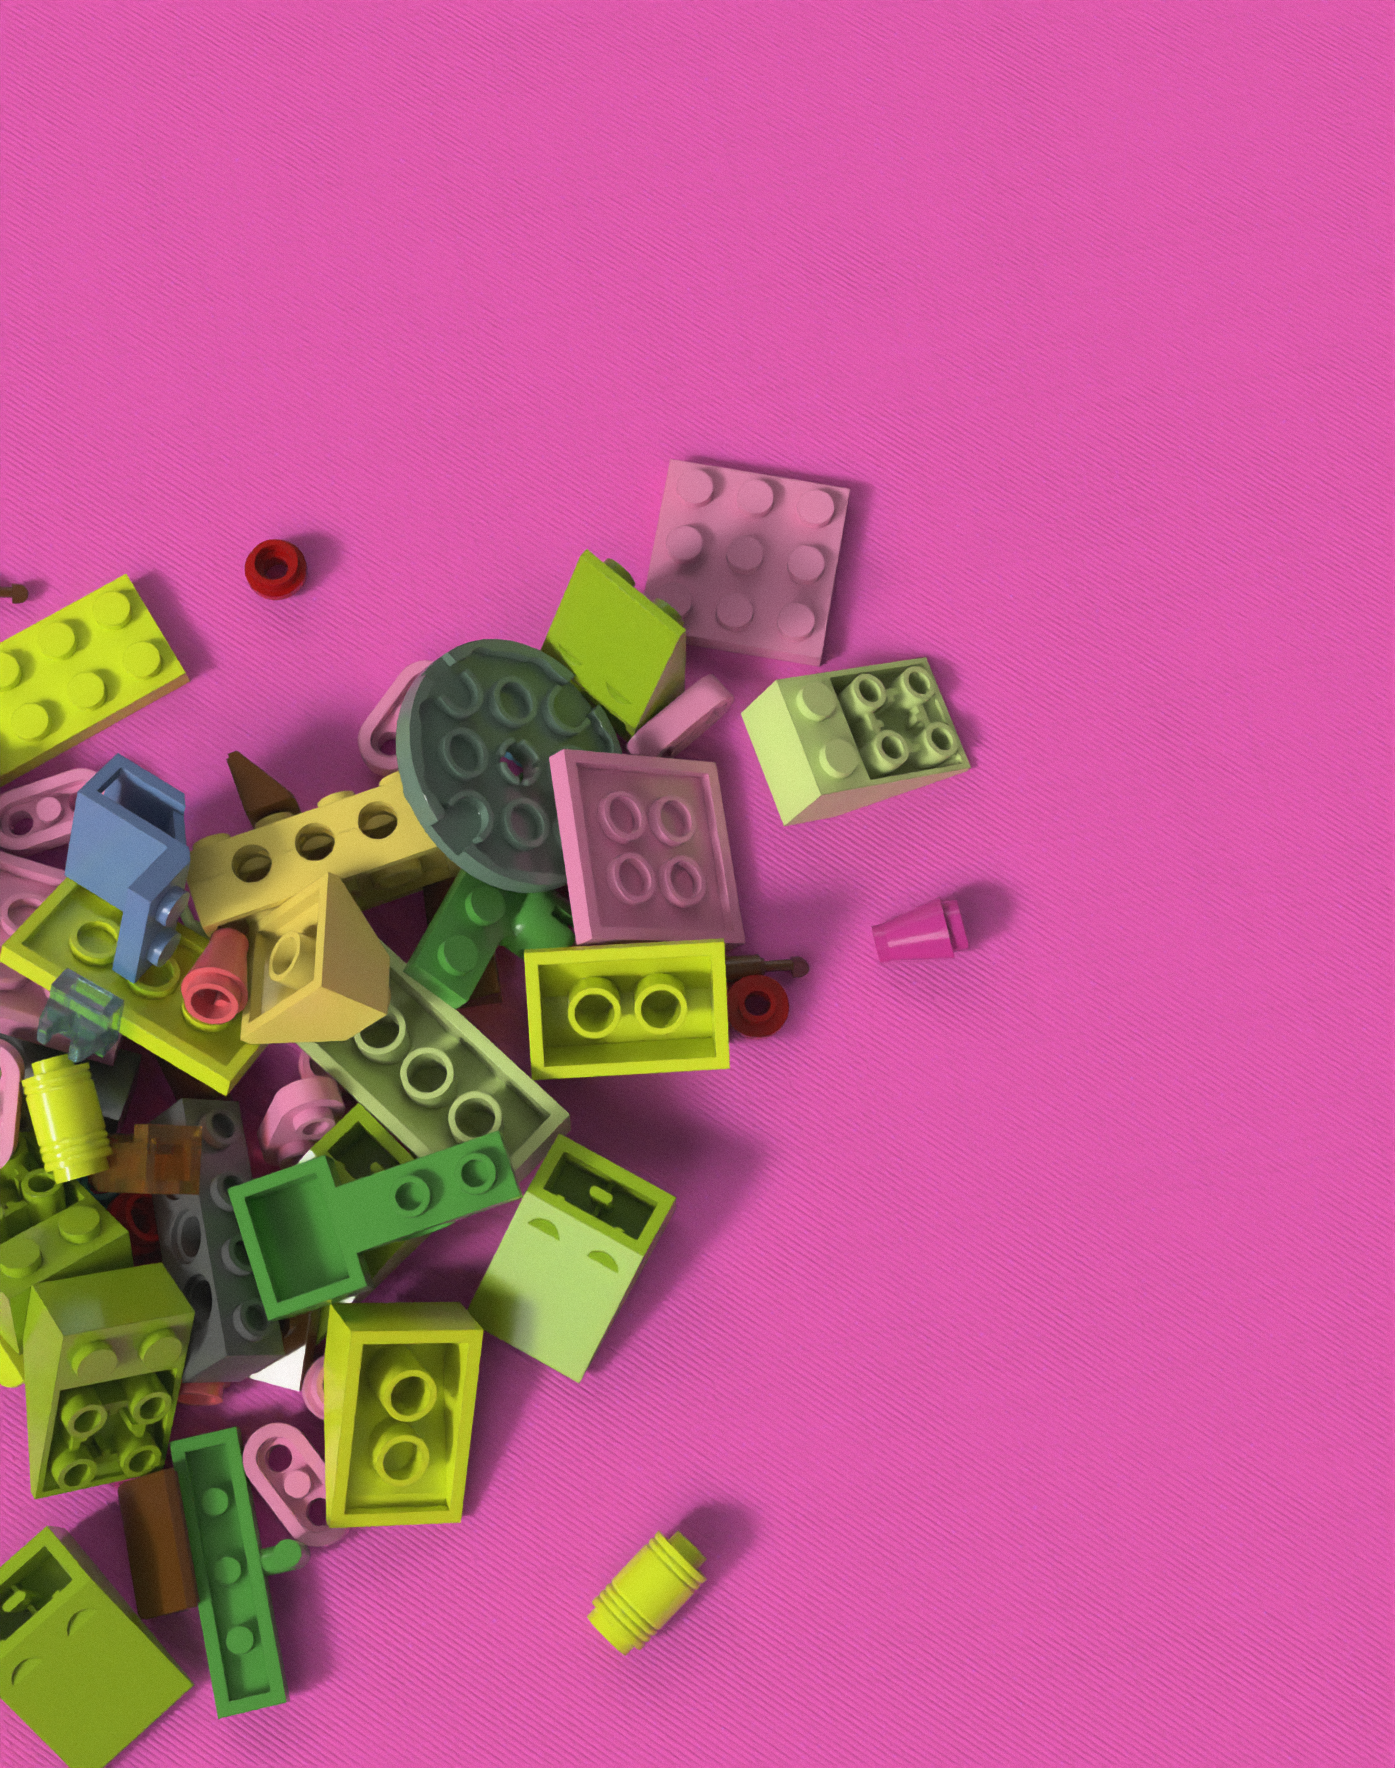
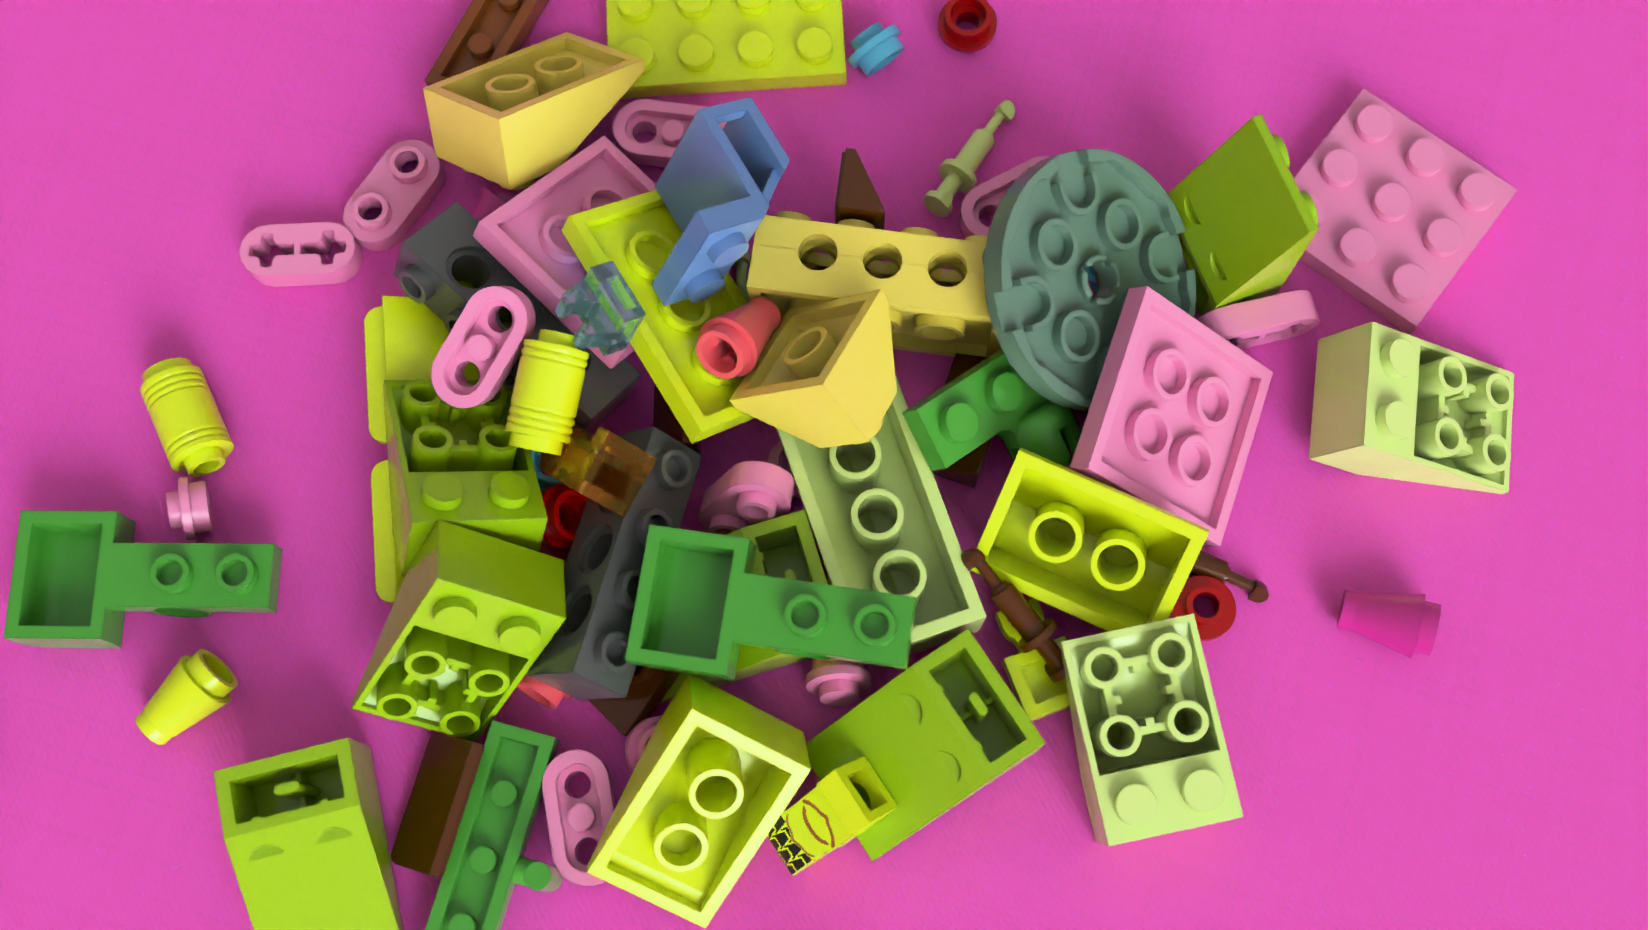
camera: 35 degrees right, 0 degrees up
none -> neon yellow leg [767,755,898,876]
none -> bright pink plate [806,659,872,706]
none -> medium azure plate [848,22,905,77]
none -> yellowish green piece [923,100,1015,217]
none -> reddish brown piece [961,549,1065,683]
none -> neon yellow plate [995,598,1070,722]
none -> yellowish green slope [1060,613,1243,846]

